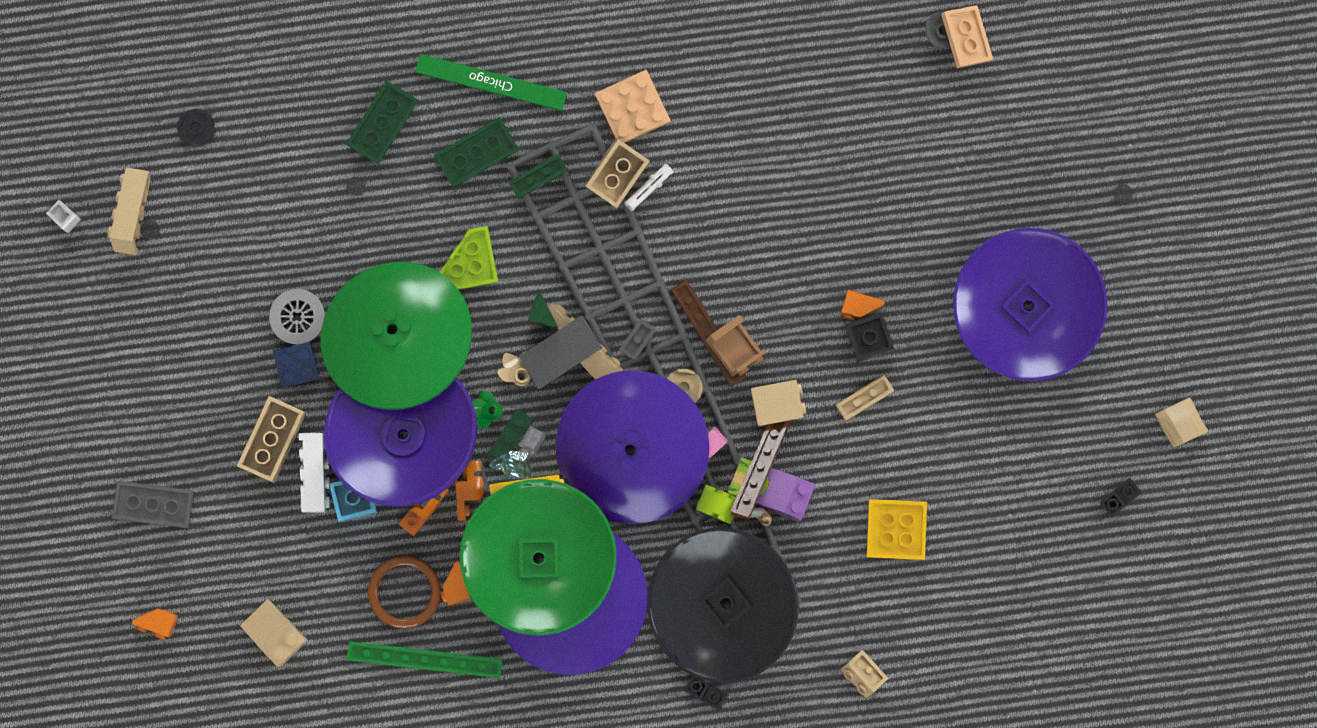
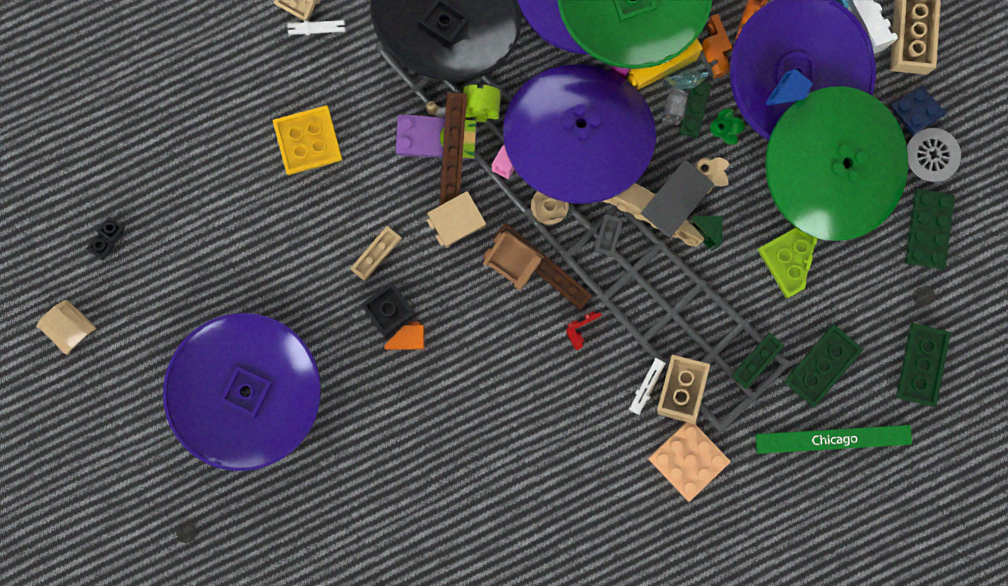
camera: 160 degrees right, 0 degrees up
none -> white pin [287,20,345,36]
none -> red bracket [565,311,602,351]
none -> blue slope [765,69,813,106]
none -> dark green plate [905,189,955,270]

